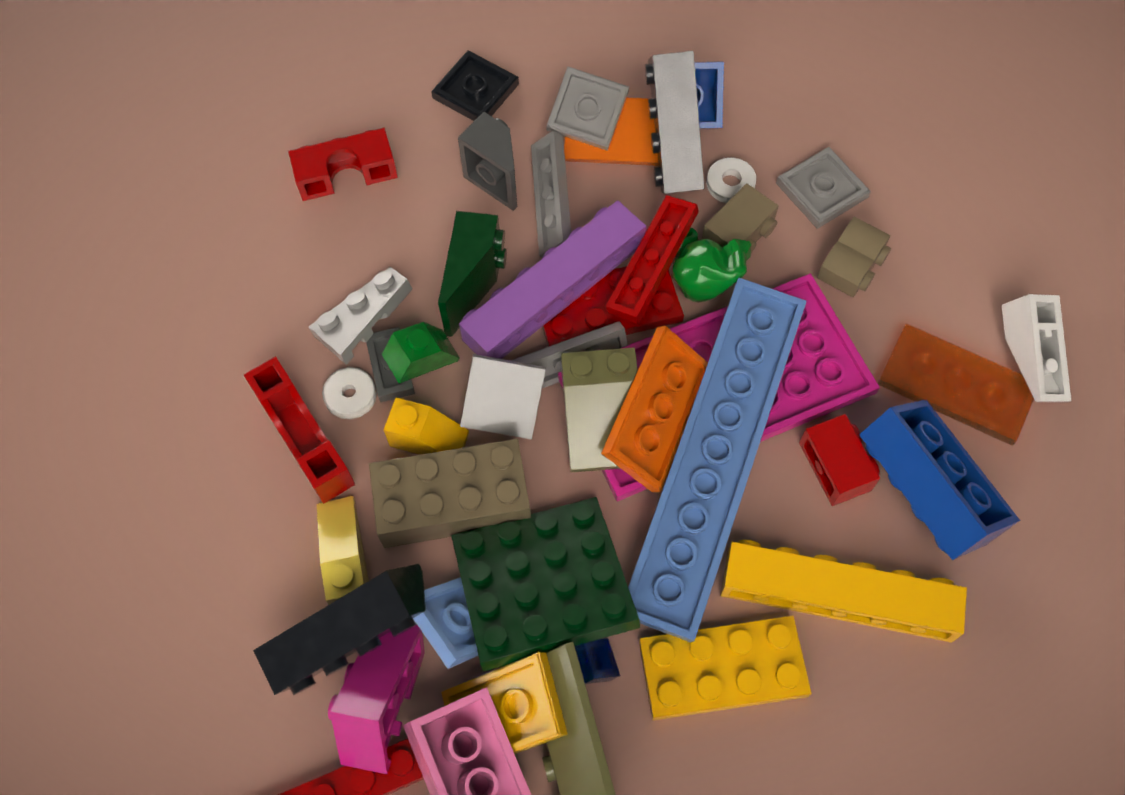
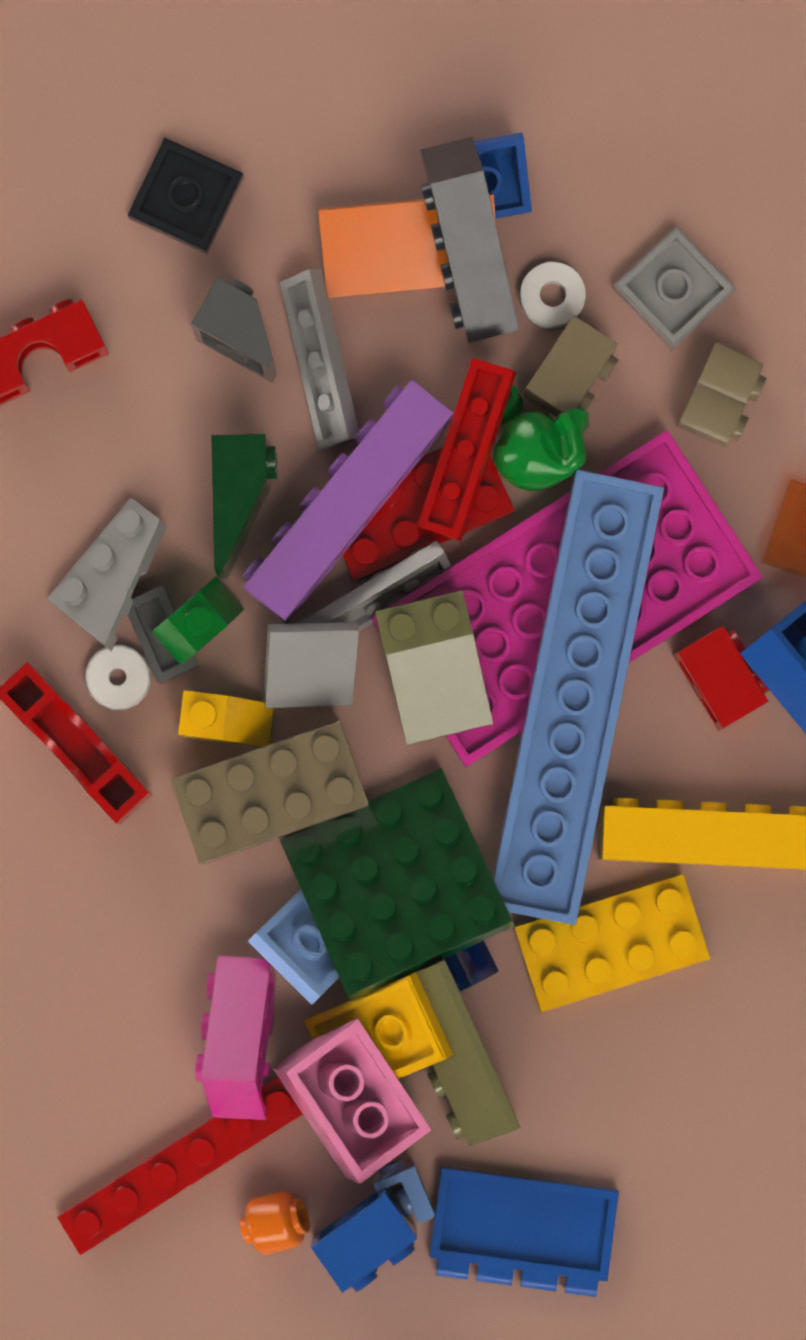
camera: 15 degrees left, 20 degrees up
black slope [253,564,426,695] -> none
light yellow slope [317,496,369,605] -> none
light grey tile [546,66,629,151] -> none
orange tile [601,326,708,492] -> none

